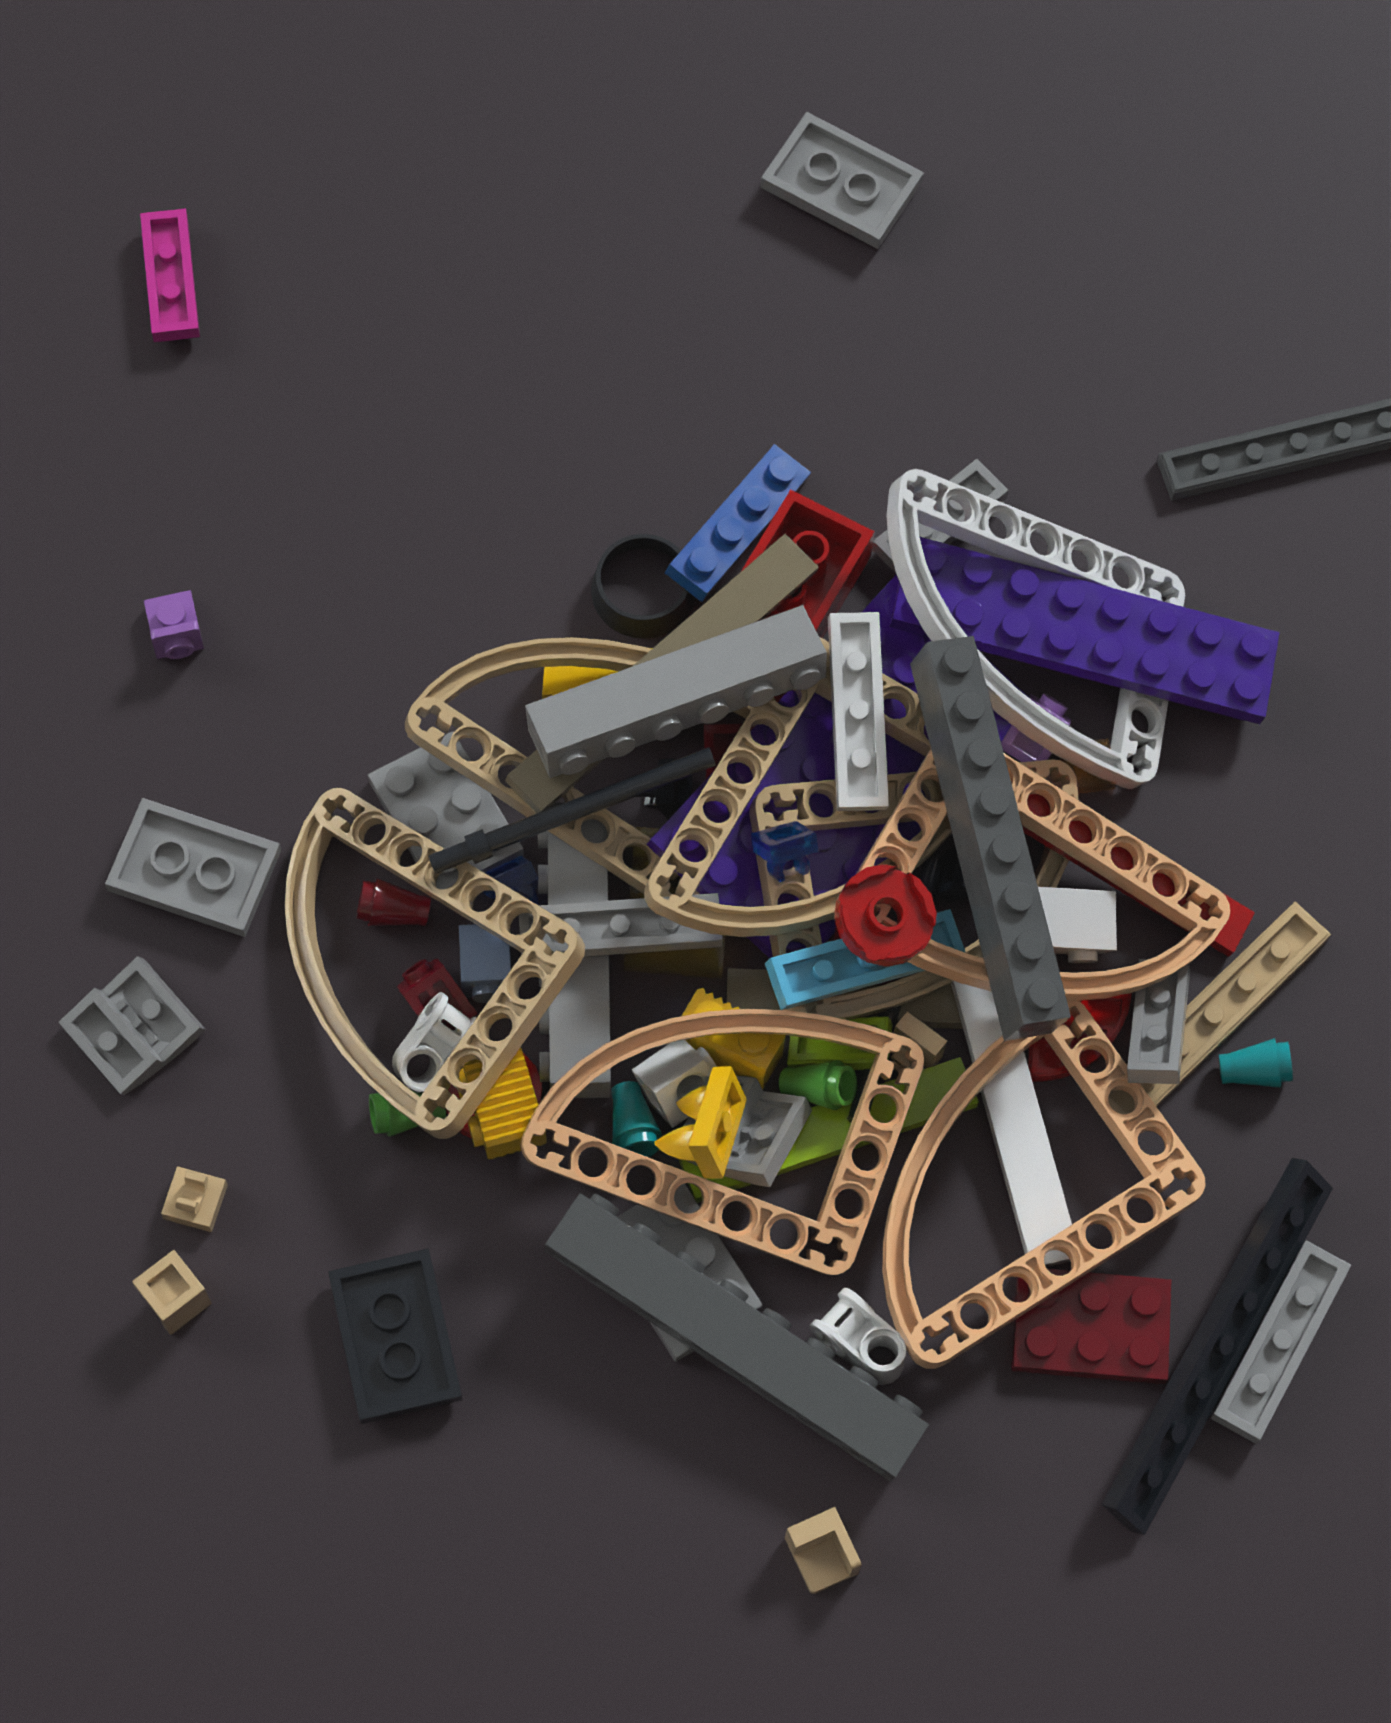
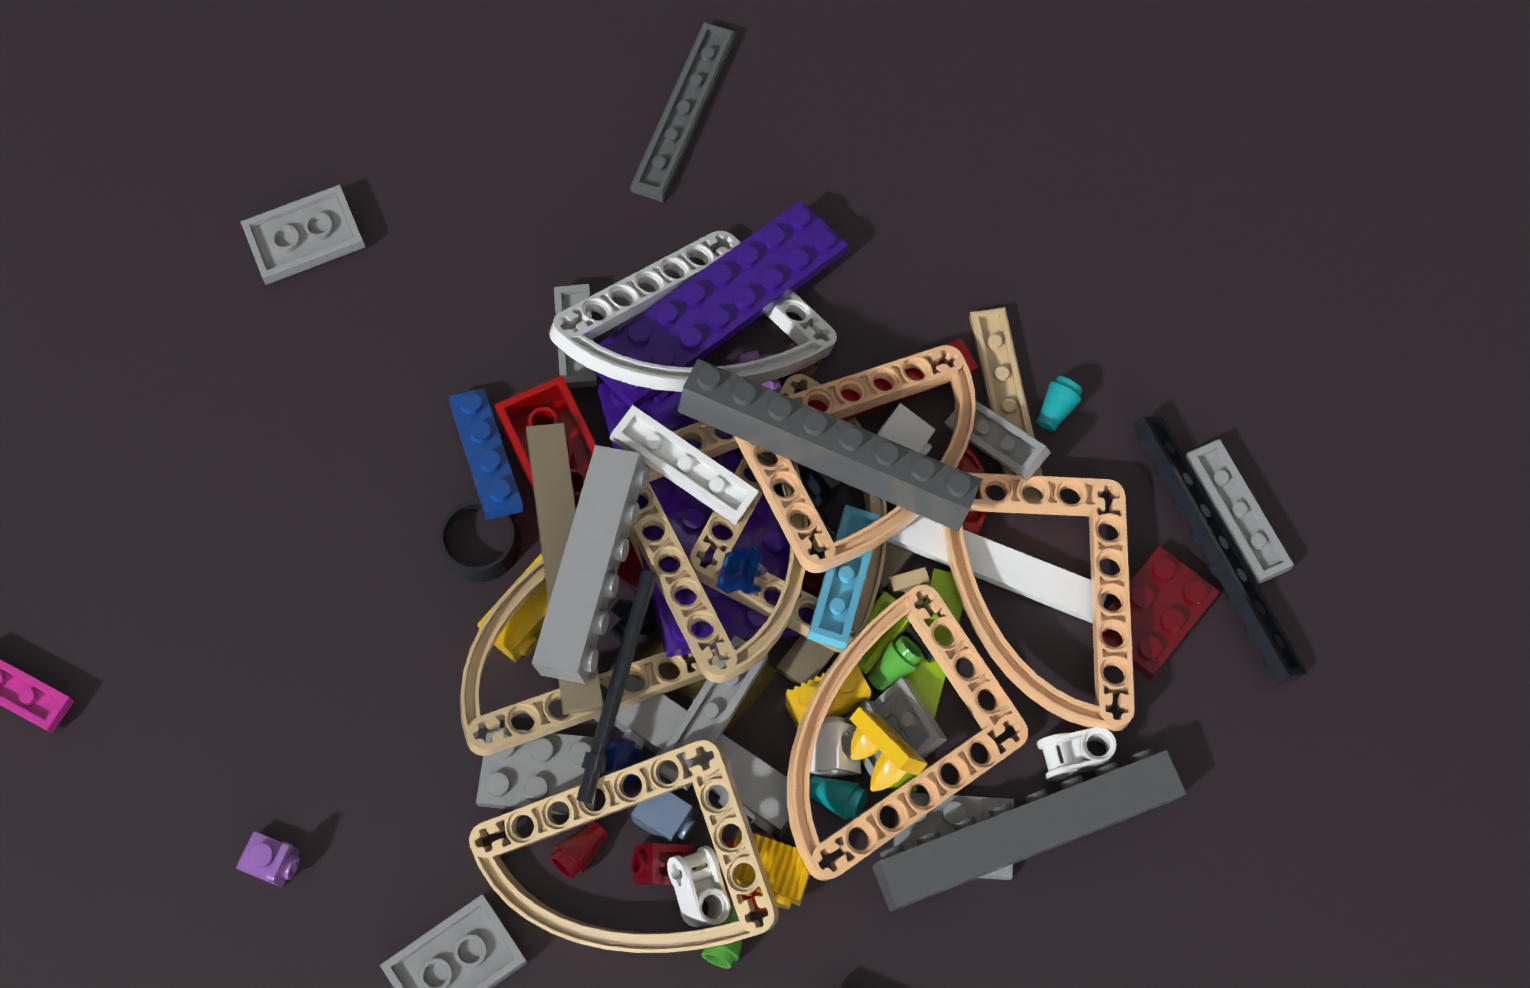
camera: 50 degrees left, 0 degrees up
tan panel [785,1507,862,1594] -> none
red tile [834,864,937,967] -> none

